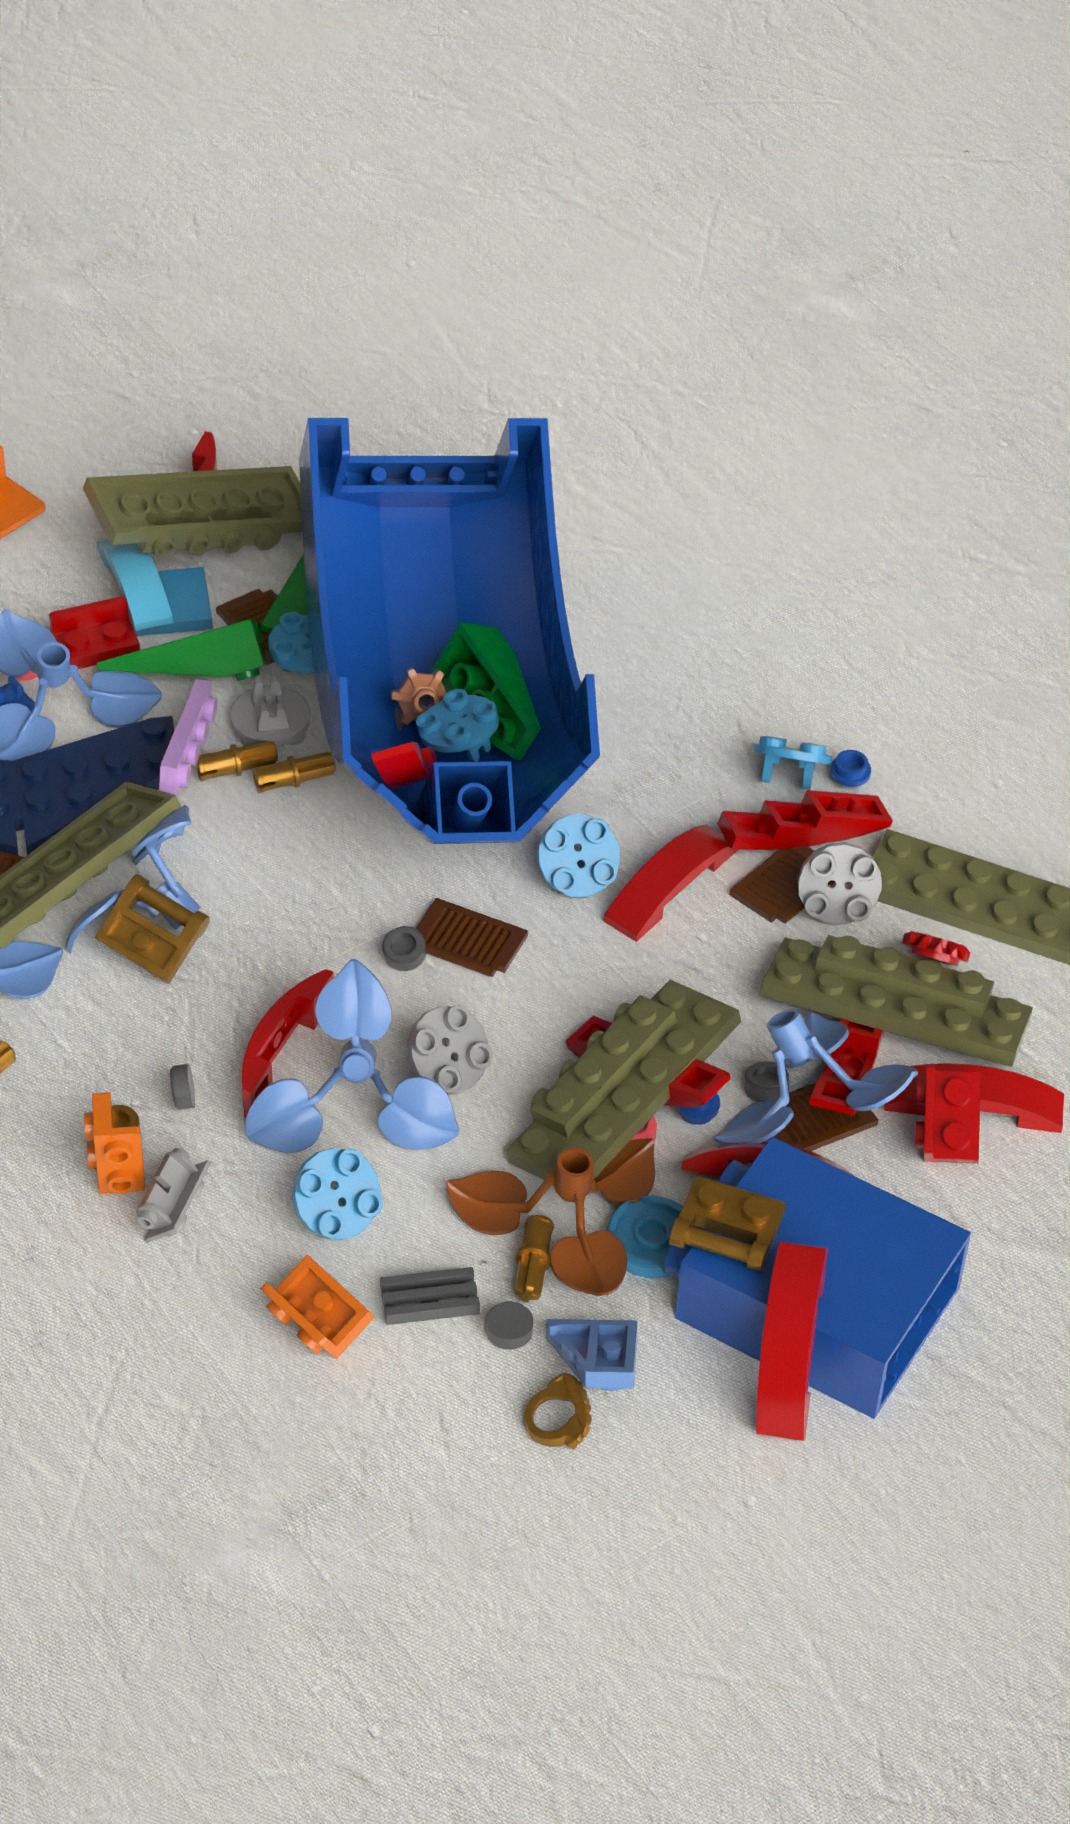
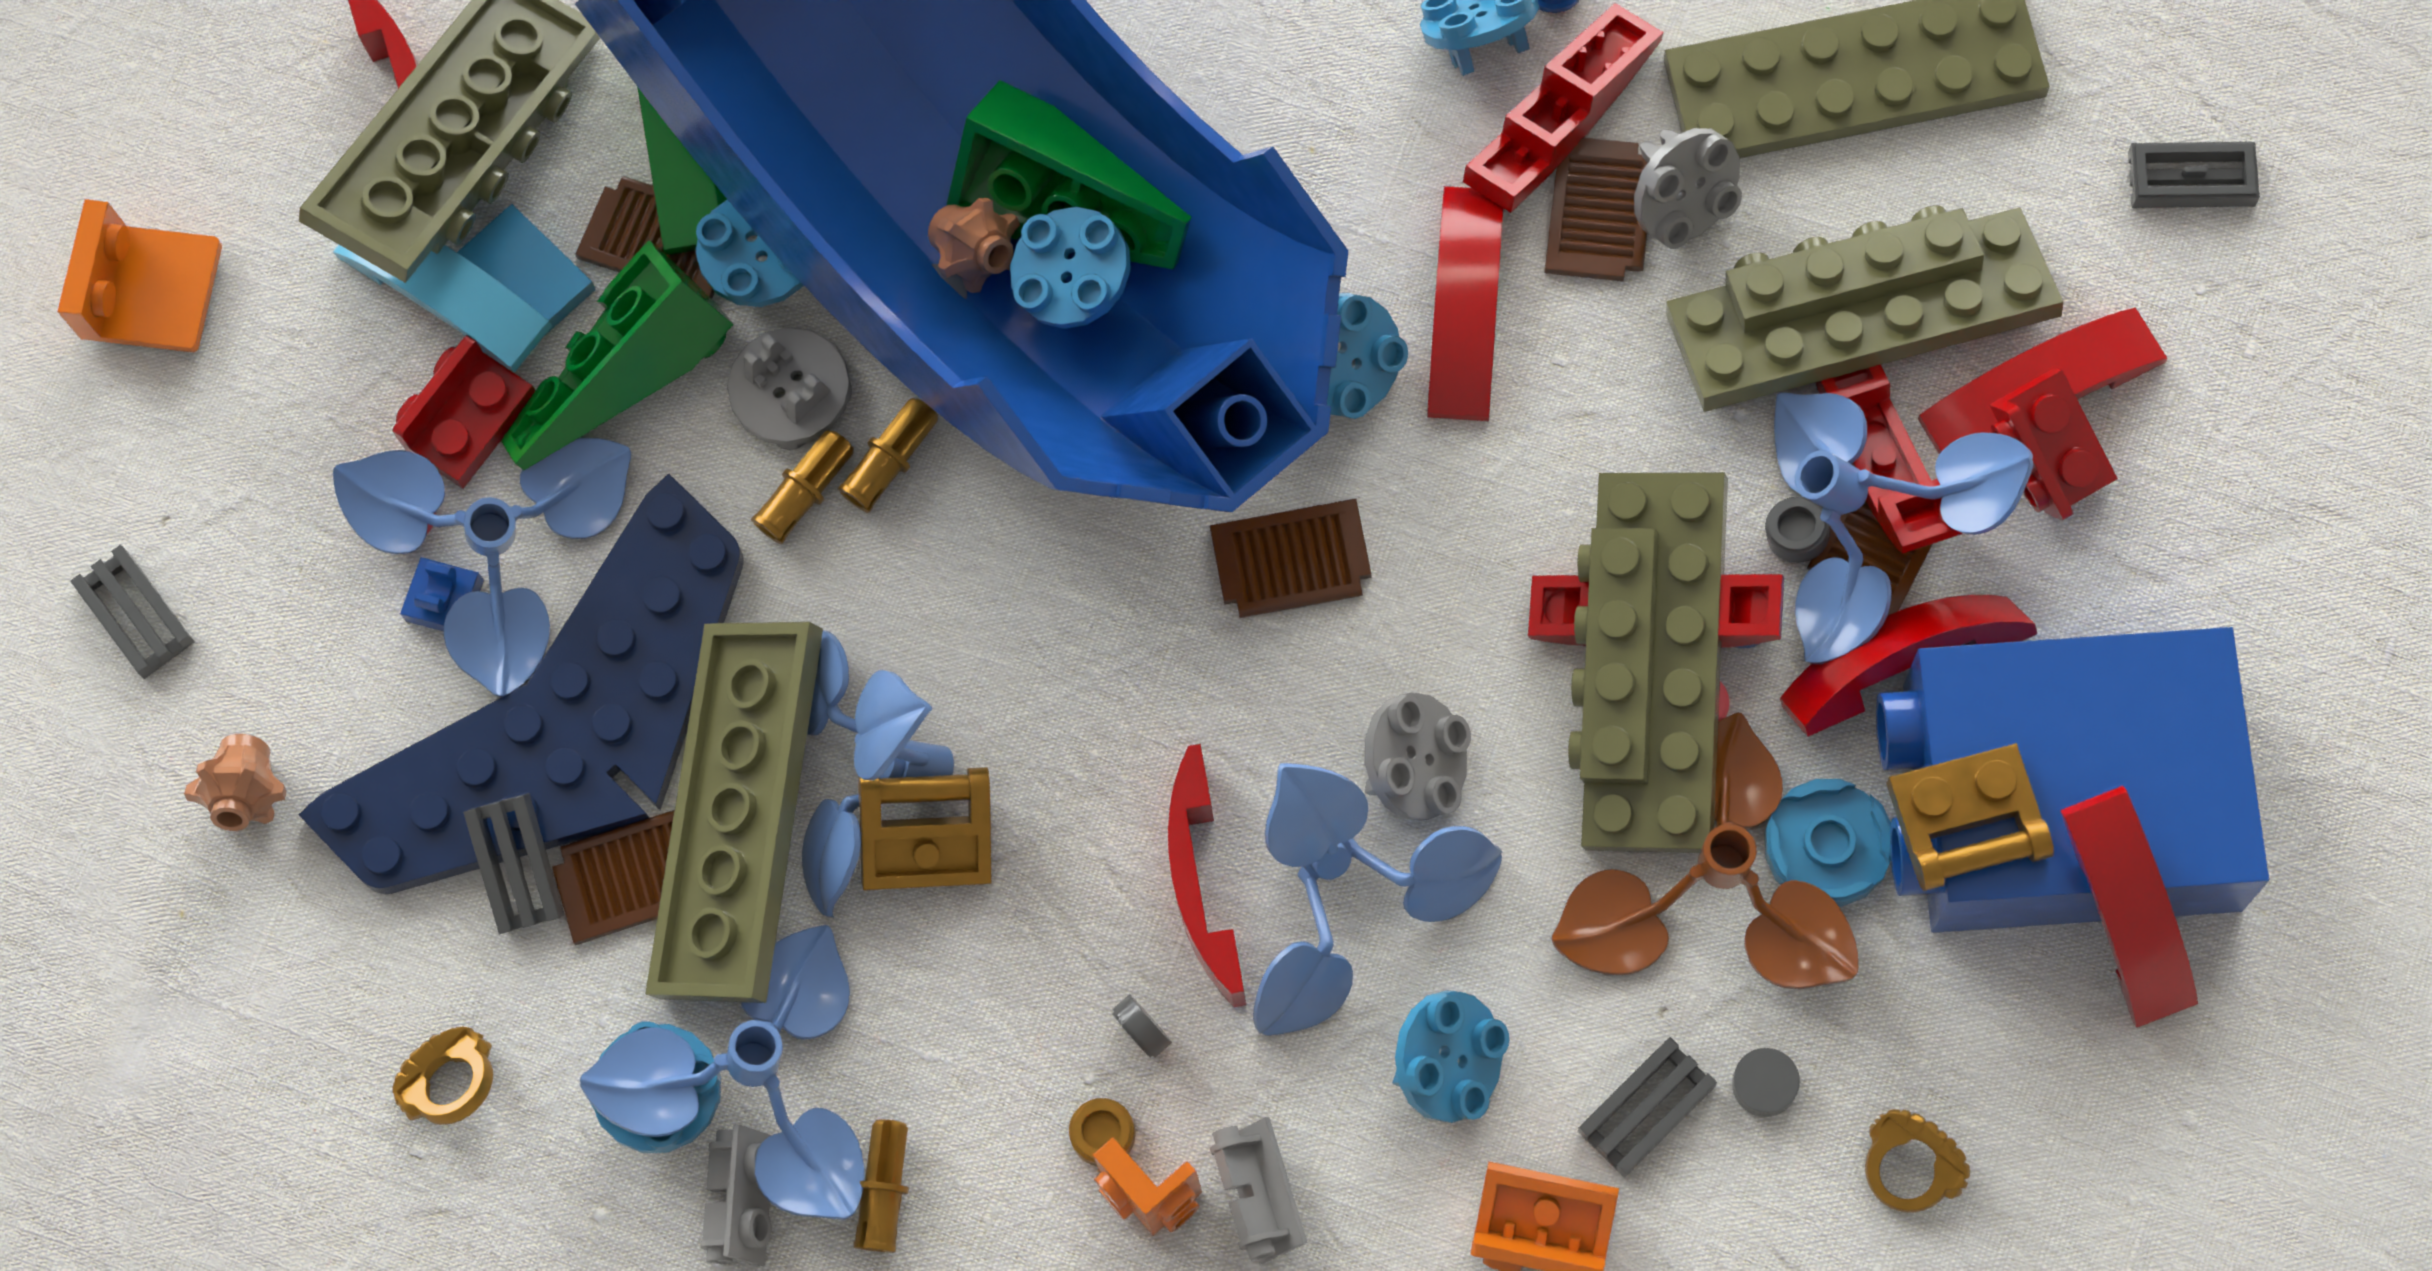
camera: 25 degrees left, 25 degrees up
lavender plate [159,679,217,797] -> none
red slope [371,742,436,789] -> none
dark grey tile [382,926,427,971] -> none
pearl gold axle [514,1215,554,1303] -> none
medium blue wing [546,1319,638,1391] -> none
red gear [901,931,971,966] -> none

